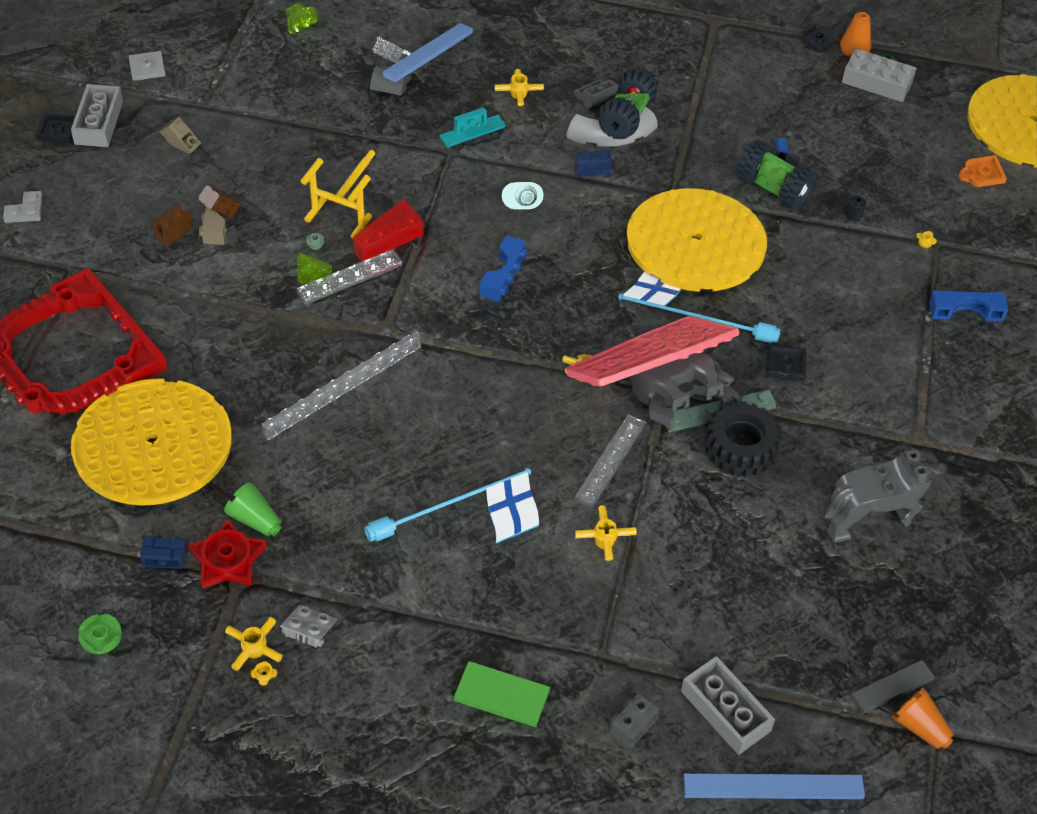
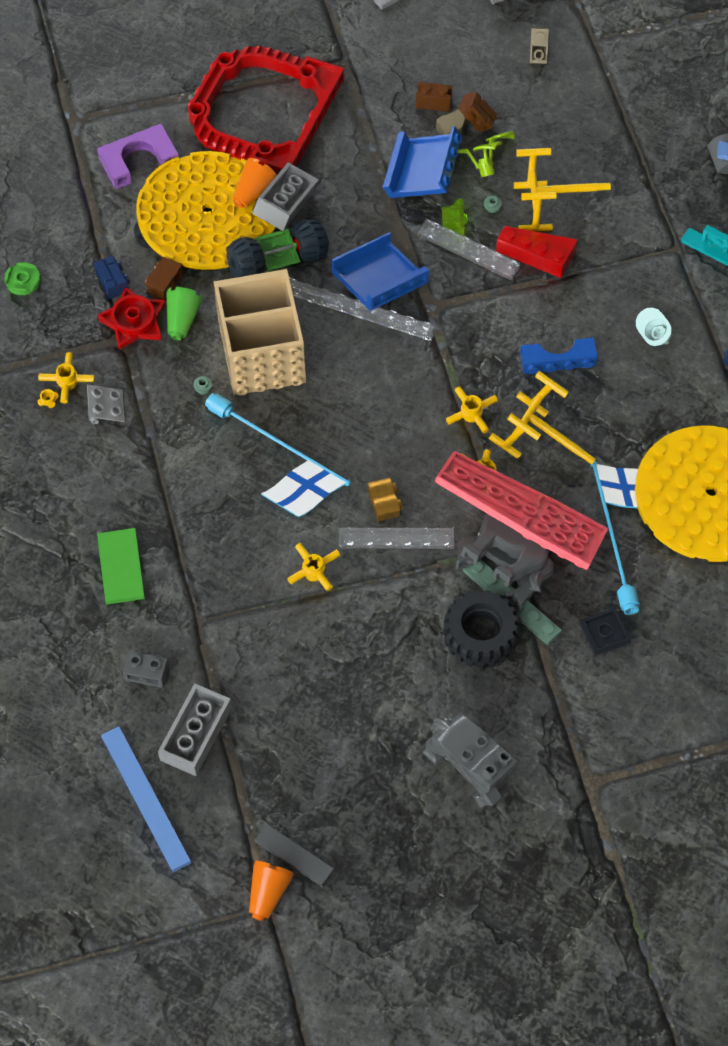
camera: 65 degrees right, 10 degrees up
none -> medium lavender arch [97,124,178,189]
none -> reddish brown brick [144,257,183,301]
none -> sand green plate [193,376,212,394]
none -> tan container [214,269,306,396]
none -> black plate [227,219,329,278]
none -> orange cone [232,158,277,209]
none -> light grey brick [252,162,319,231]
none -> blue panel [331,232,429,311]
none -> pearl gold brick [368,477,403,521]
none -> panel [383,126,462,198]
none -> yellow bar [446,386,498,433]
none -> lime plant [458,131,515,177]
none -> yellow piece [488,371,596,465]

